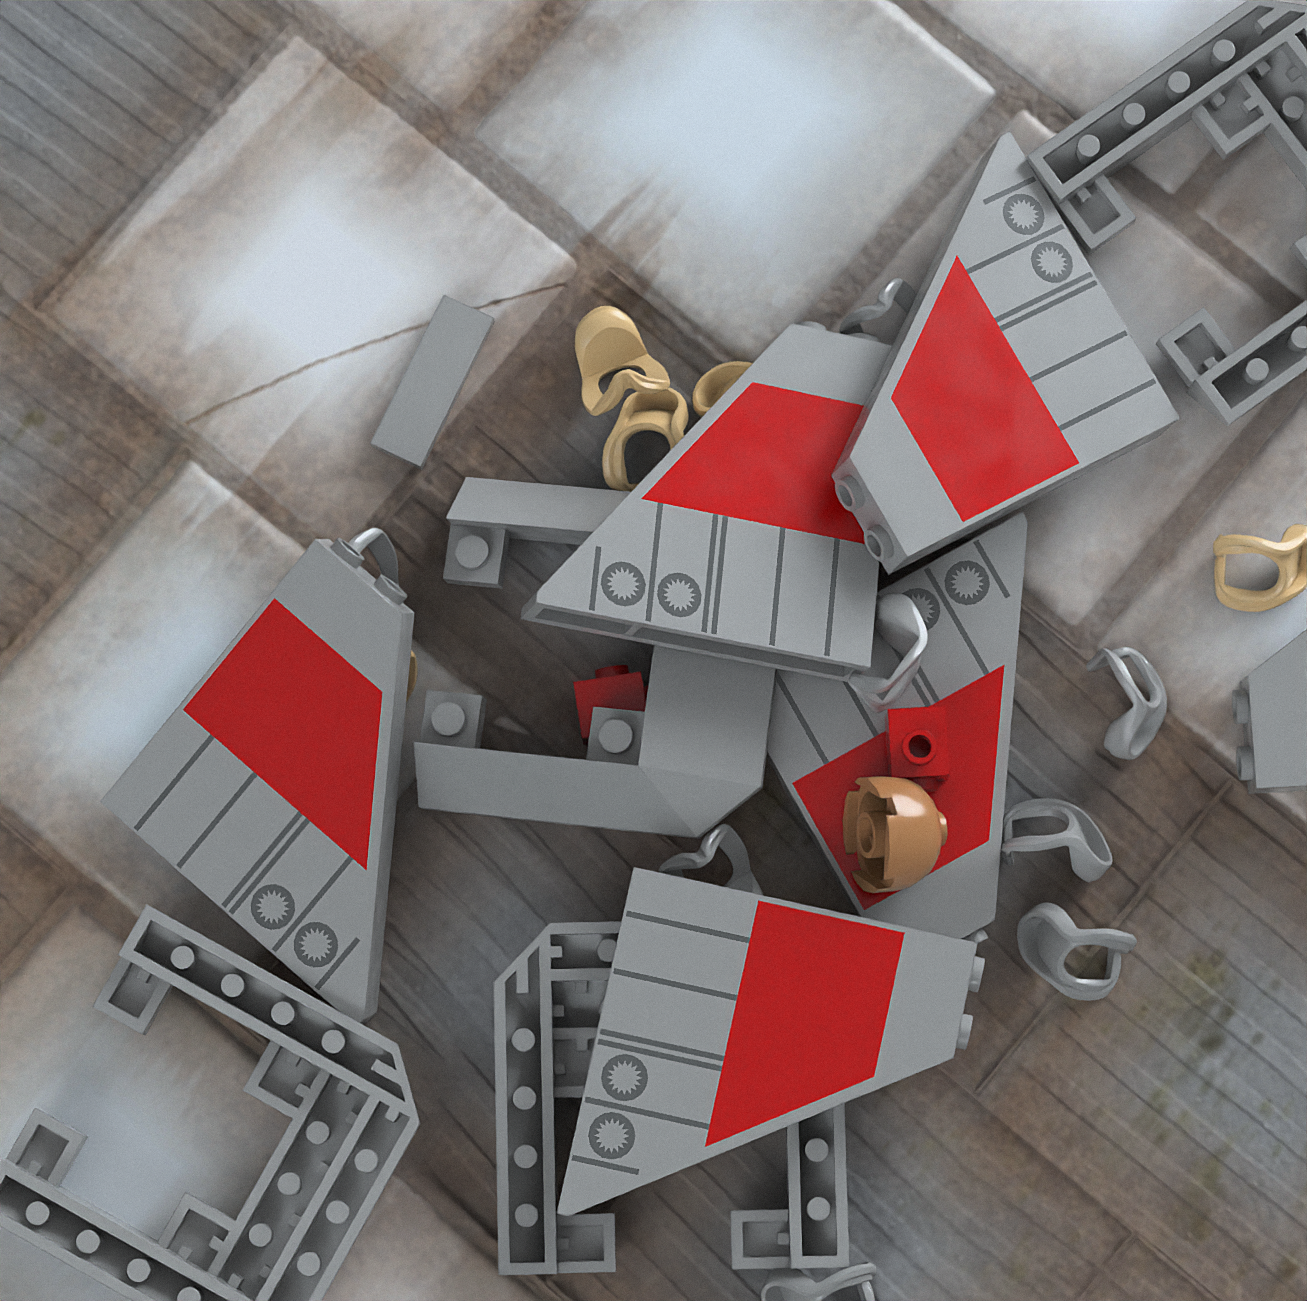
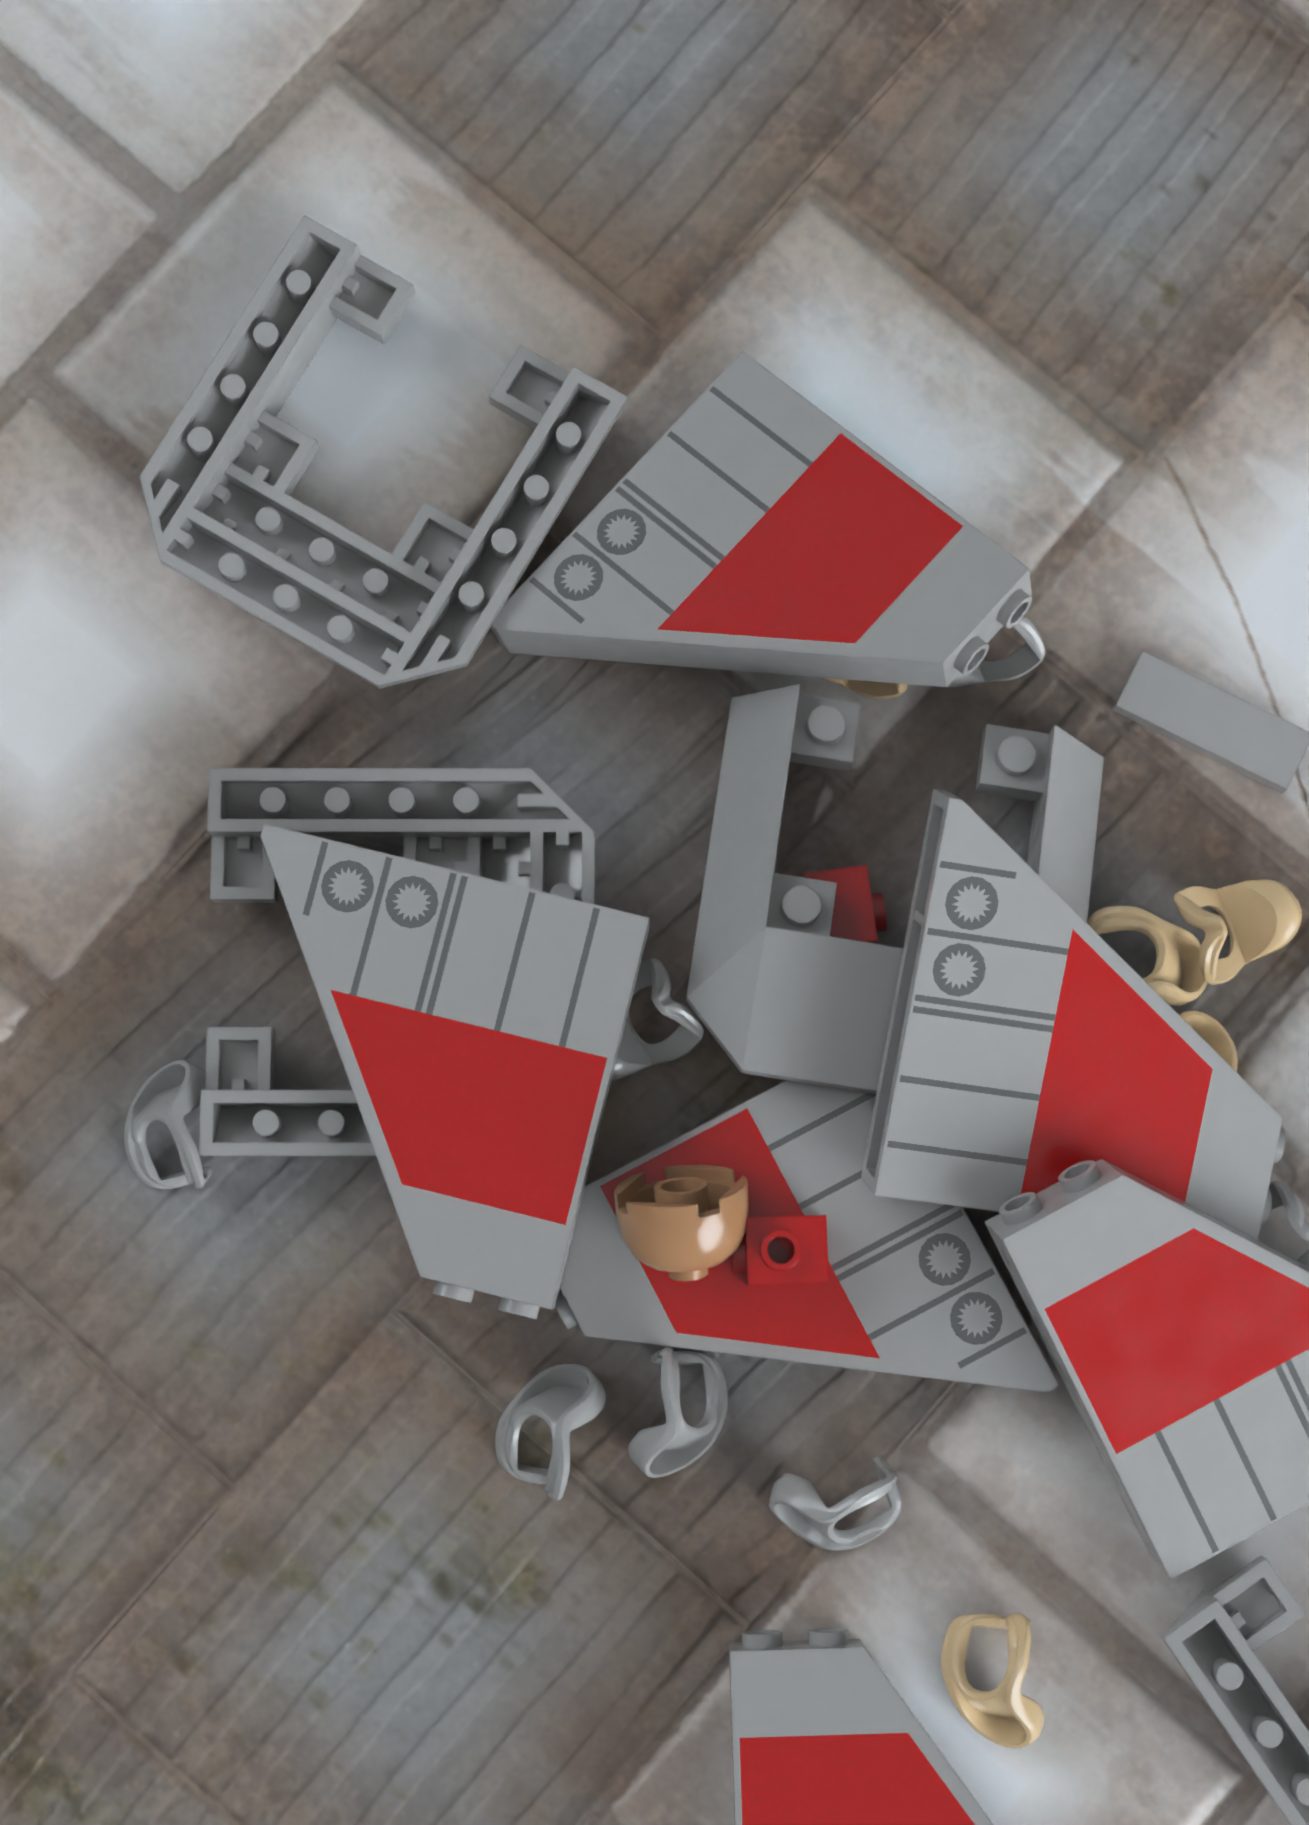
camera: 90 degrees right, 0 degrees up
light grey piece [848,593,928,713] -> none

